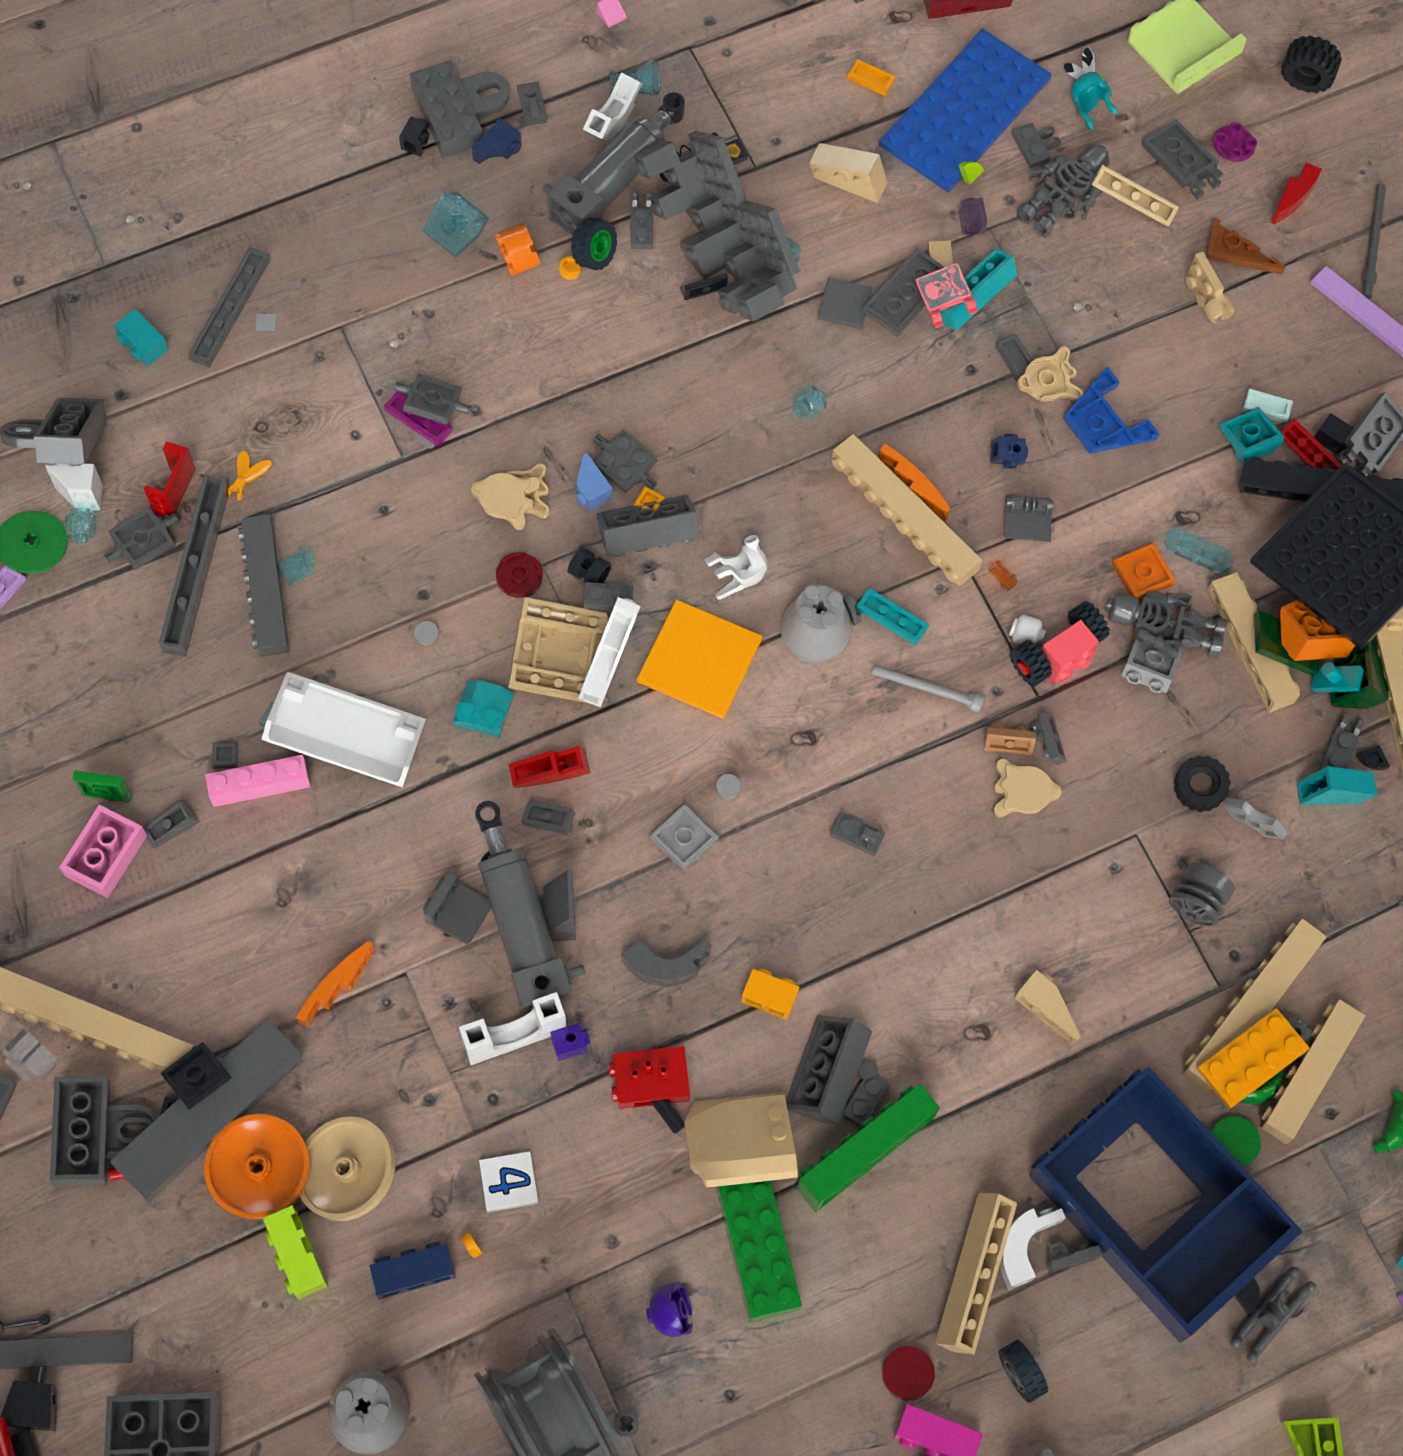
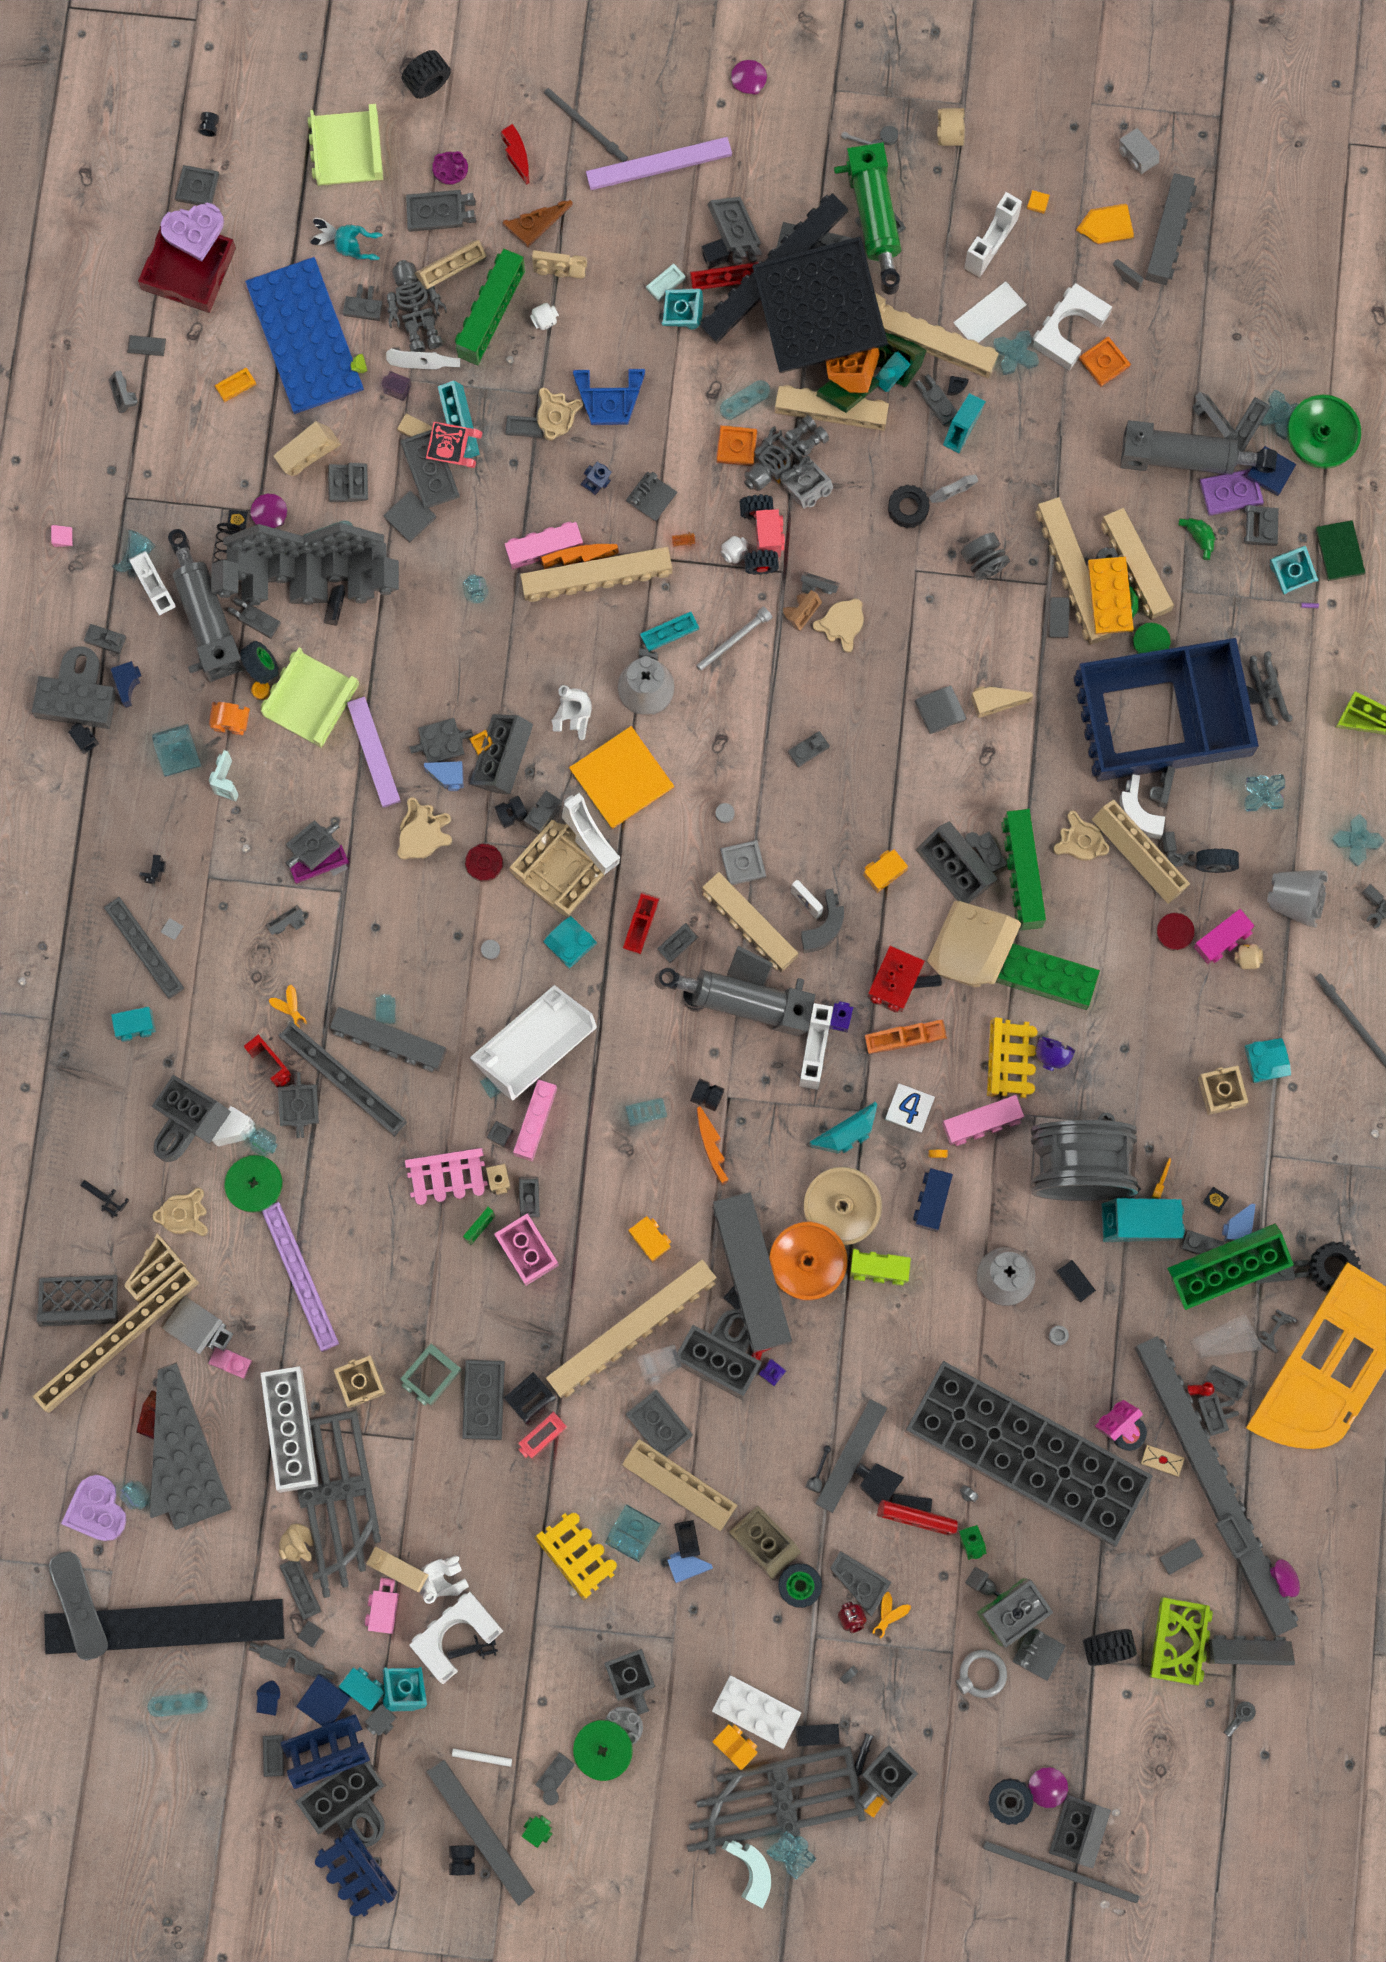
camera: 55 degrees left, 10 degrees up
black tile [160,1042,232,1110] -> none
dark grey bracket [423,871,492,944] -> none
none -> black bracket [139,855,166,884]
none -> light aqua bracket [209,750,239,801]
none -> magenta dish [250,493,288,528]
none -> yellowish green panel [260,648,359,748]
none -> dark grey hinge [265,905,305,935]
none -> dark grey slope [328,463,368,502]
none -> lavender tile [347,697,401,808]
none -> white piece [386,348,460,369]
none -> bright pink fence [405,1148,488,1205]
none -> green brick [455,248,525,366]
none -> tan brick [486,1164,511,1195]
none -> bright pink brick [505,522,583,570]
none -> white head [530,303,559,330]
none -> clear light blue slope [625,1098,668,1127]
none -> light orange brick [628,1216,671,1263]
none -> black wheel [690,1078,725,1112]
none -> tan brick [702,872,798,972]
none -> dark purple tile [759,1359,786,1386]
none -> white tile [791,880,823,920]
none -> teal wedge [809,1101,877,1154]
none -> orange slope [865,1019,947,1054]
none -> dark grey slope [914,686,967,734]
none -> bright pink brick [942,1095,1024,1146]
none -> yellow fence [987,1017,1038,1098]
none -> dark grey slope [1049,597,1069,638]
none -> tan tile [1053,811,1109,861]
none -> dark grey bar [1162,832,1196,867]
none -> clear light blue plant [1244,774,1285,812]

